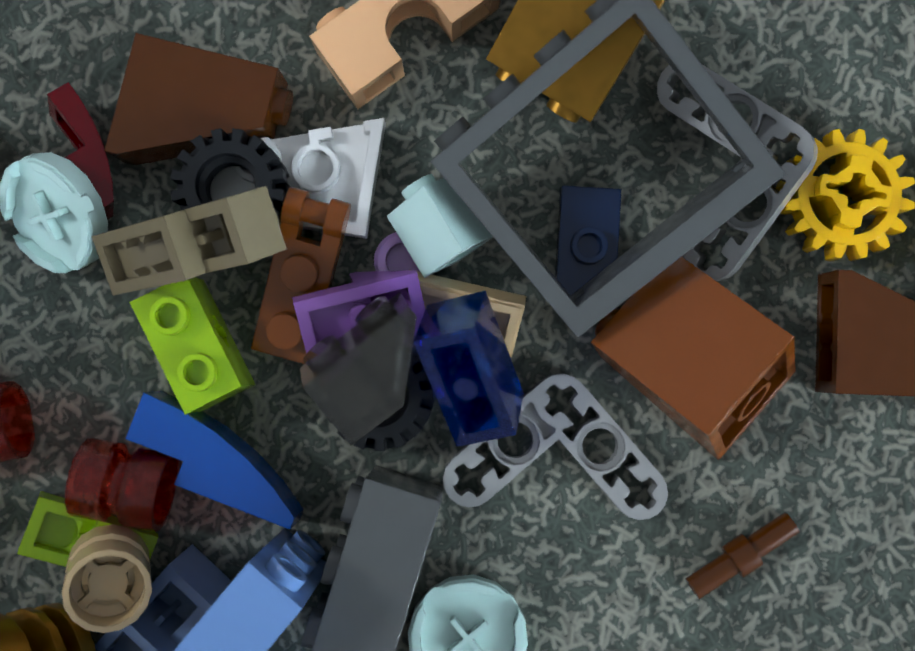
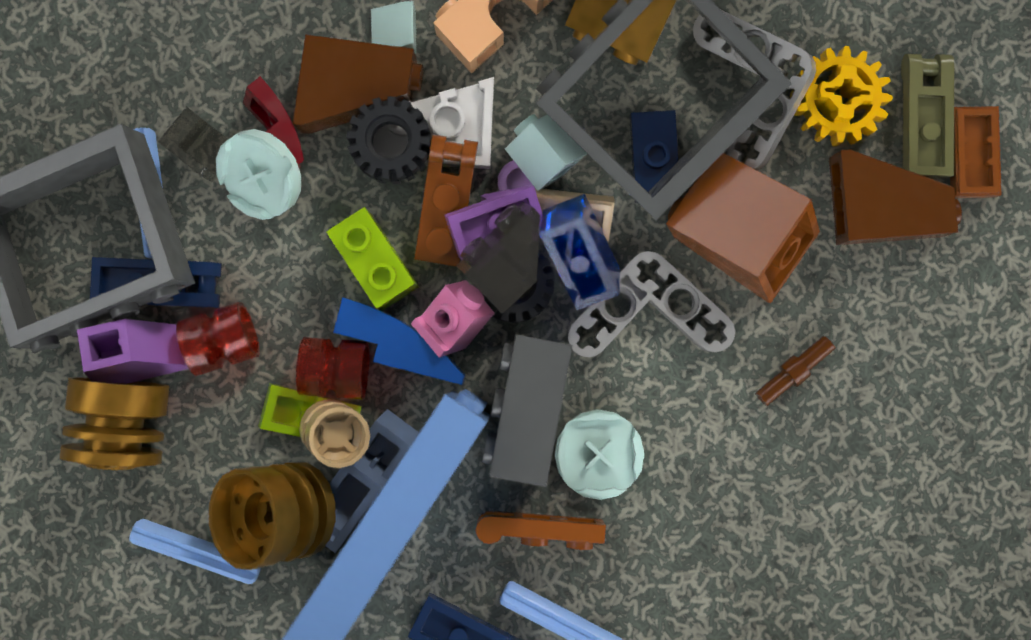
camera: 10 degrees left, 0 degrees up
dark tan slope [91,186,287,296] -> none
none -> light aqua slope [371,1,416,53]
none -> bright pink brick [411,280,495,357]

